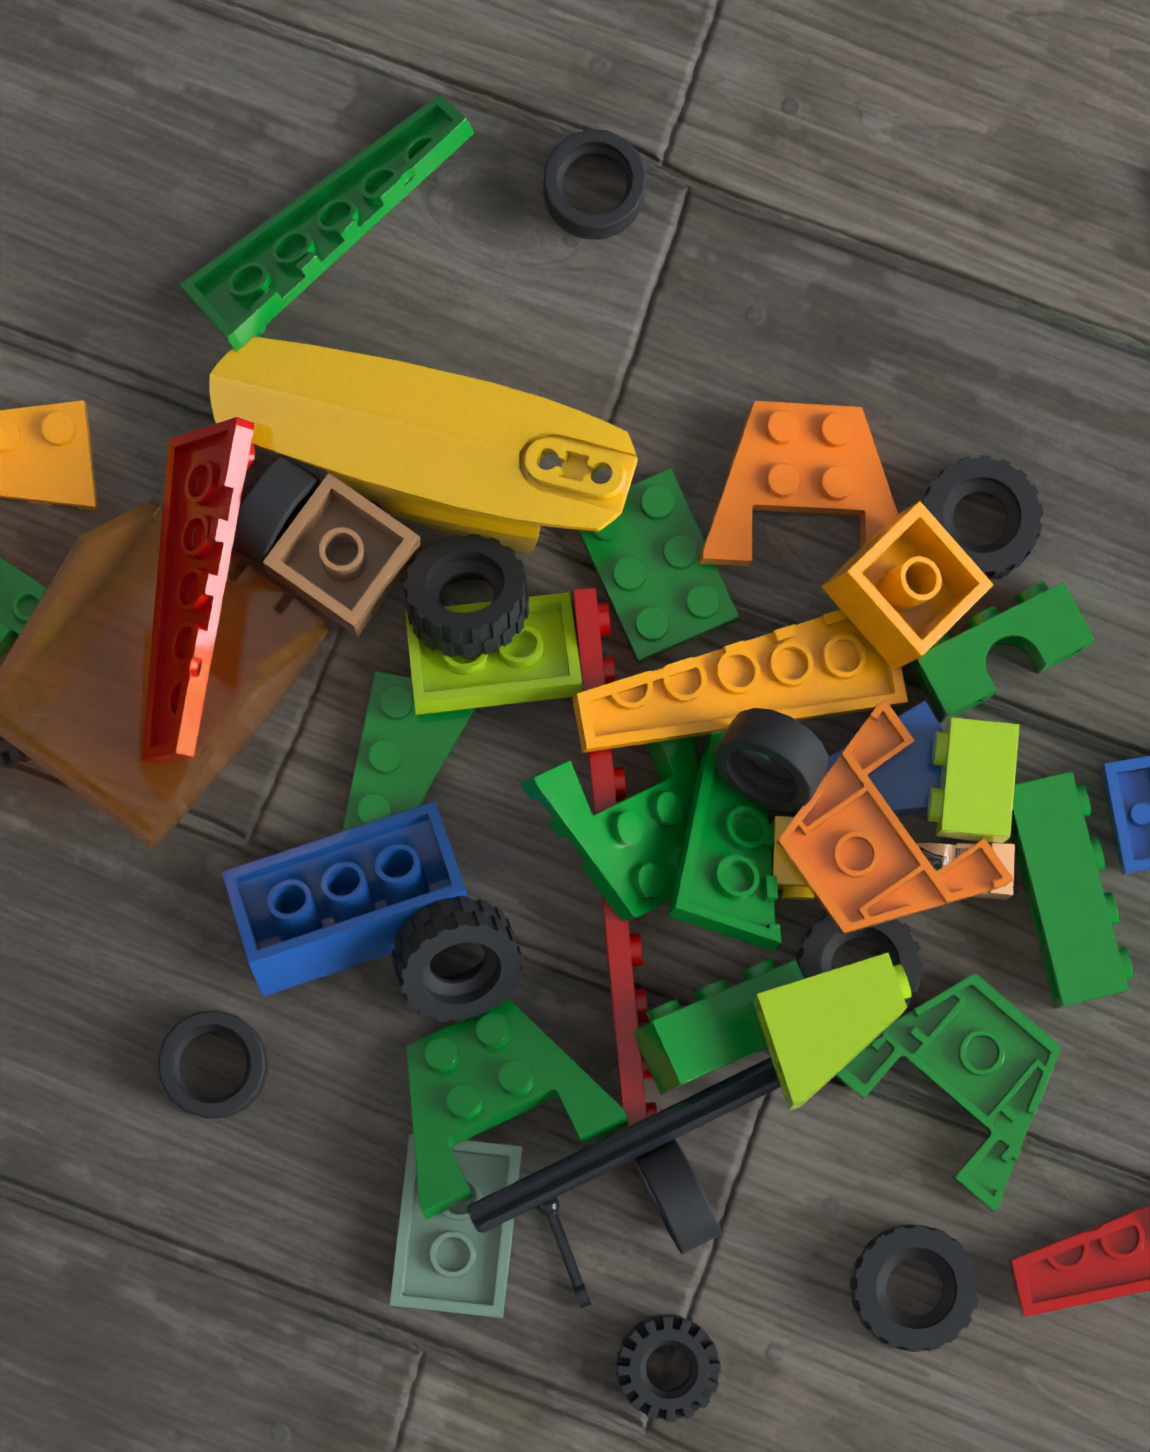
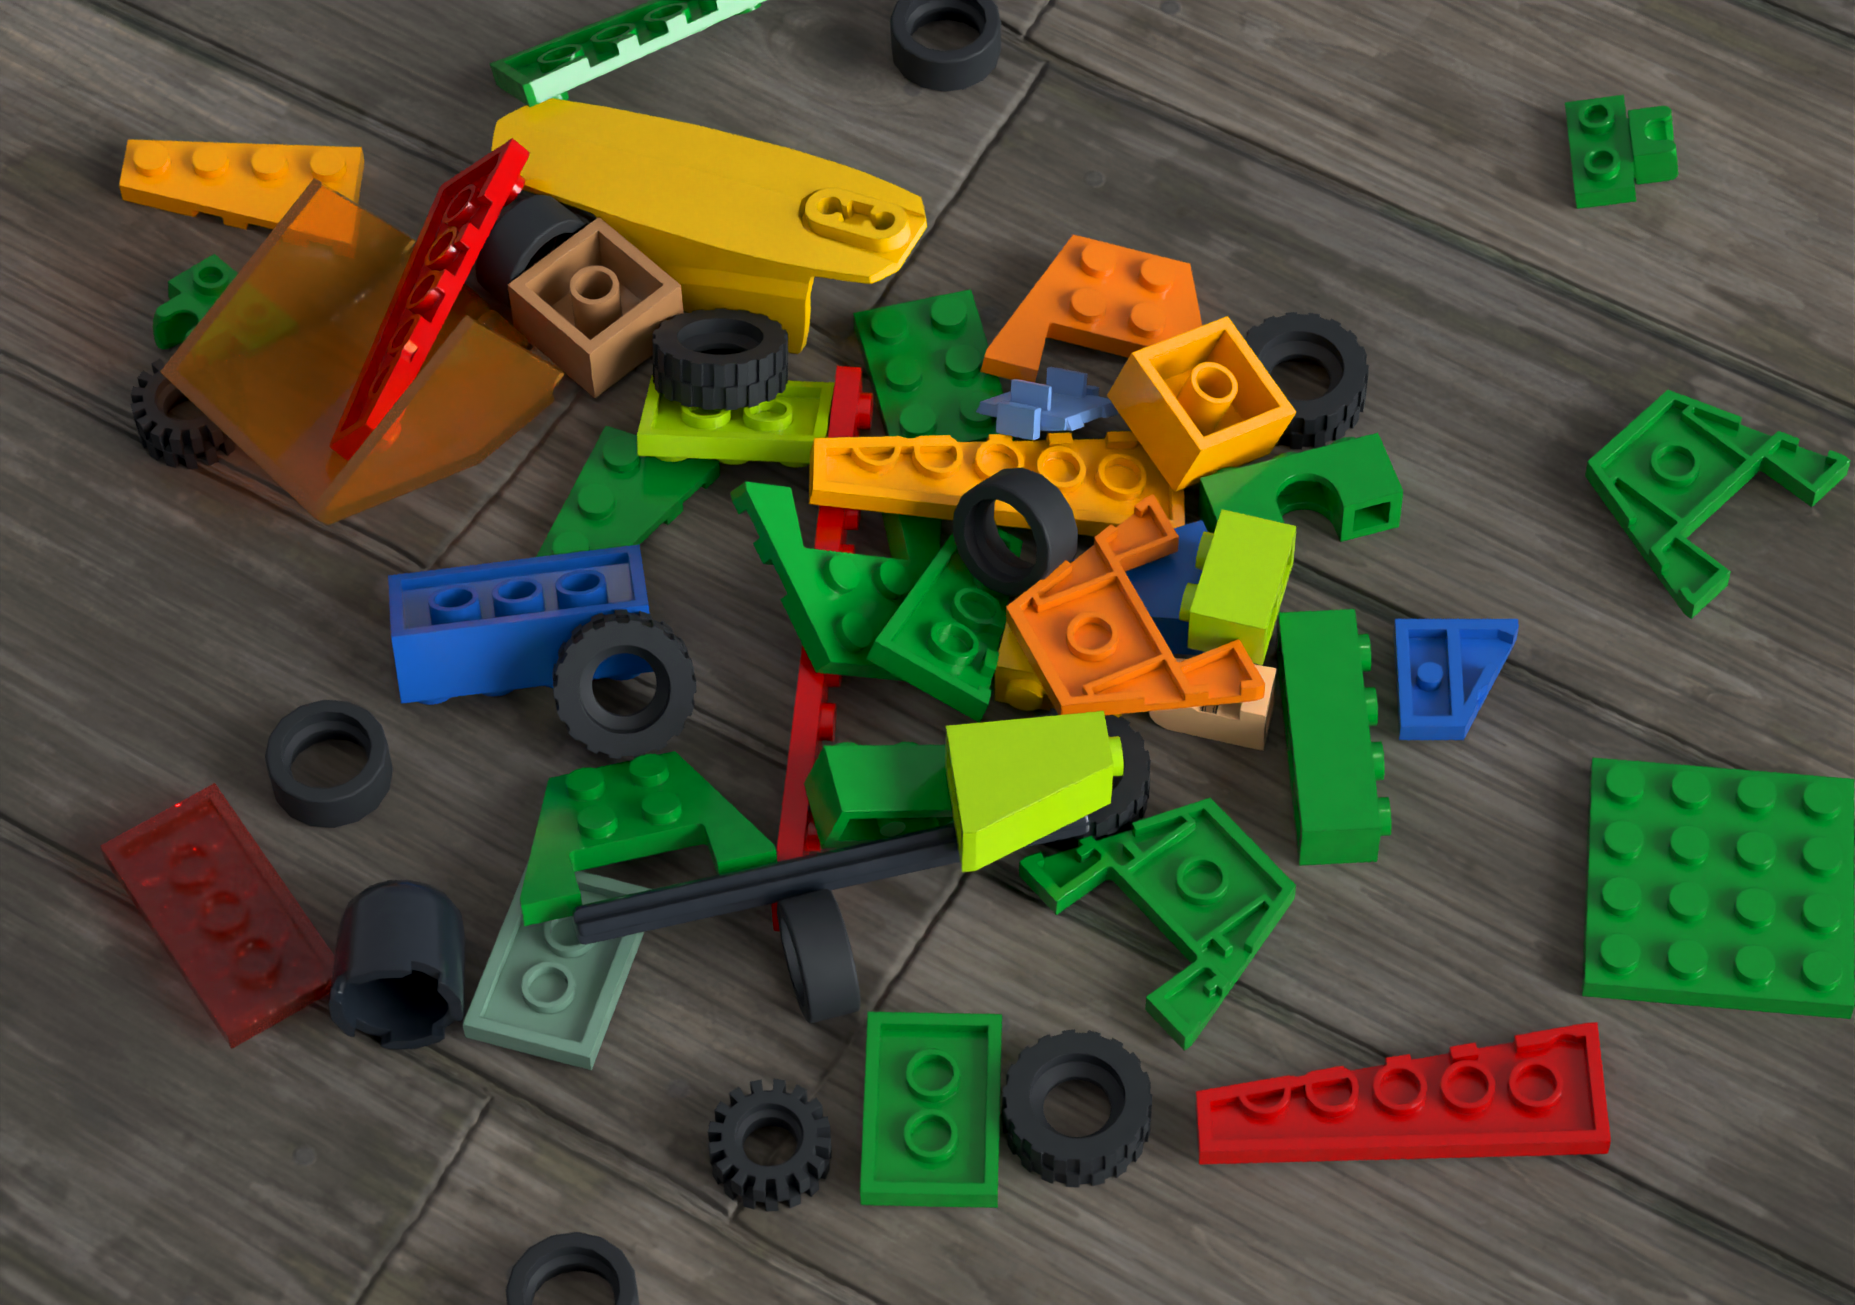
camera: 15 degrees right, 25 degrees down
black hinge [538,1197,592,1308] -> none
none -> clear red plate [100,783,334,1049]
none -> black cylinder [328,880,466,1049]
none -> green plate [860,1012,1002,1208]
none -> medium blue piece [976,367,1119,440]

